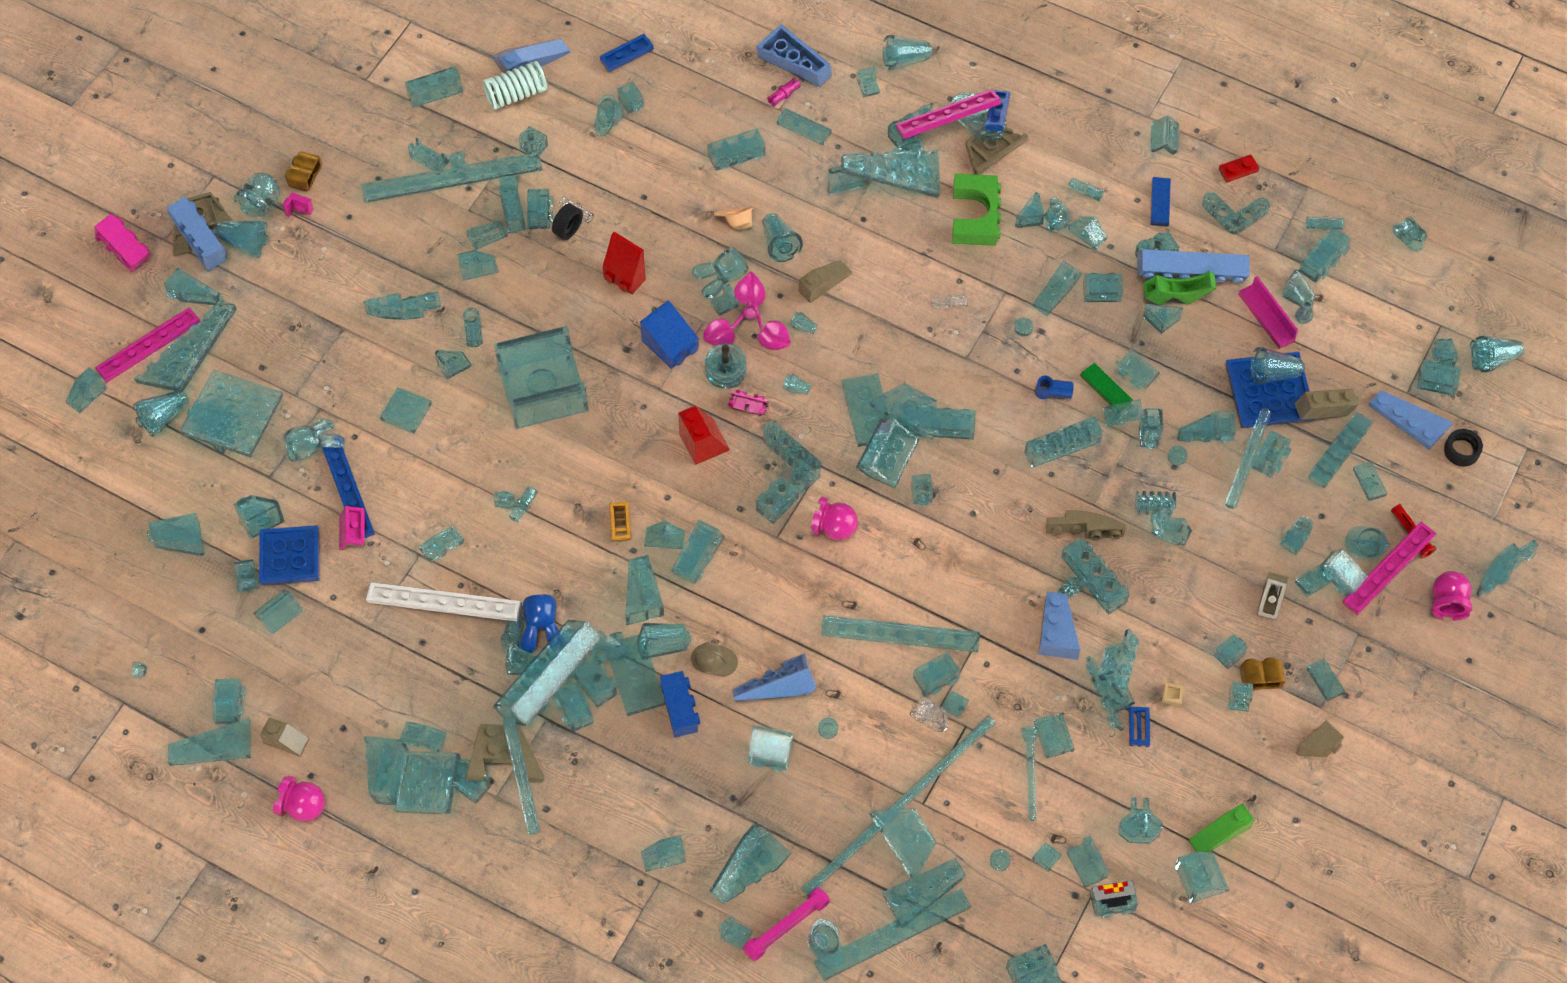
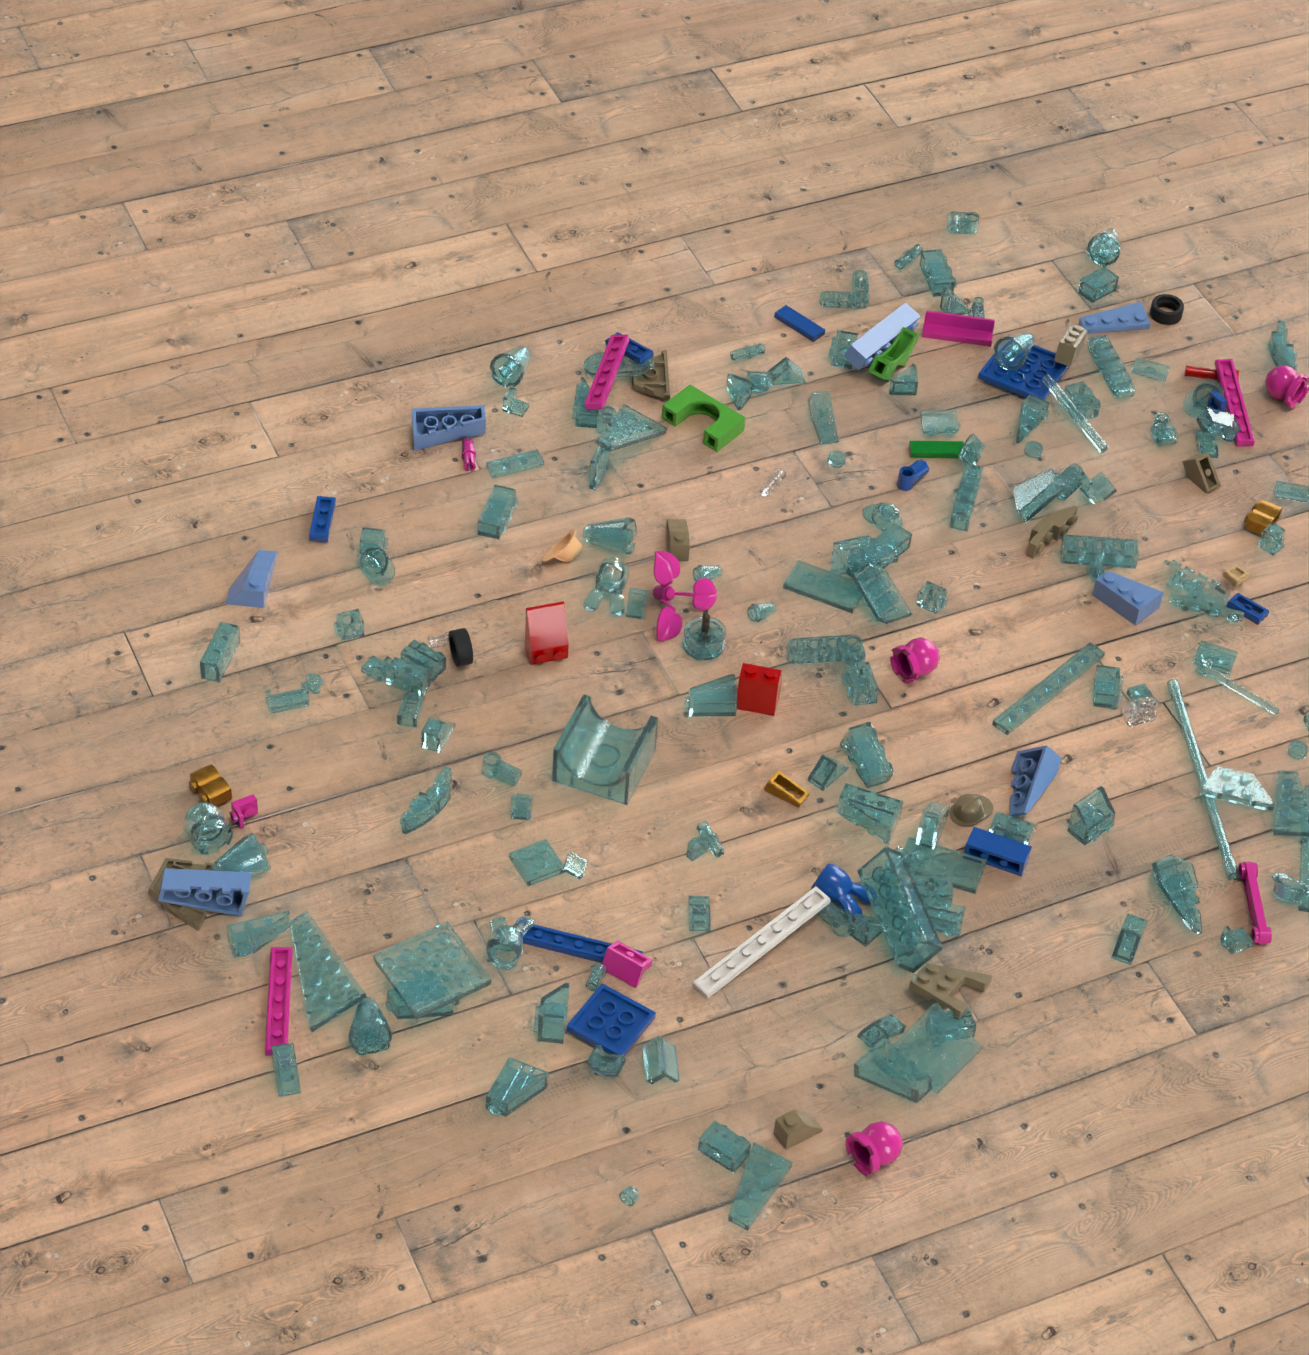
camera: 55 degrees left, 15 degrees down
dark pink wedge [94,213,149,272] -> none
clear light blue plate [361,152,542,203] -> none
light aqua piece [482,61,548,110] -> none
clear light blue axle [503,716,540,835] -> none
blue slope [640,300,699,369] -> none
dark pink hinge [728,390,769,415] -> none
clear light blue tile [818,718,838,739] -> none
clear light blue brick [1083,273,1123,302] -> none
clear light blue brick [1139,409,1164,449] -> none
clear light blue panel [1150,115,1179,155] -> none
clear light blue brick [1214,634,1248,669] -> none
red plate [1218,154,1259,183] -> none
clear light blue brick [1432,338,1458,370] -> none
none -> clear light blue tile [563,851,588,879]
none -> clear light blue pin [585,963,607,991]
none -> clear light blue slope [685,674,737,717]
none -> clear light blue piece [862,502,903,533]
none -> clear light blue slope [989,811,1038,845]
none -> clear light blue slope [1013,468,1063,522]
none -> blue plate [1207,390,1227,422]

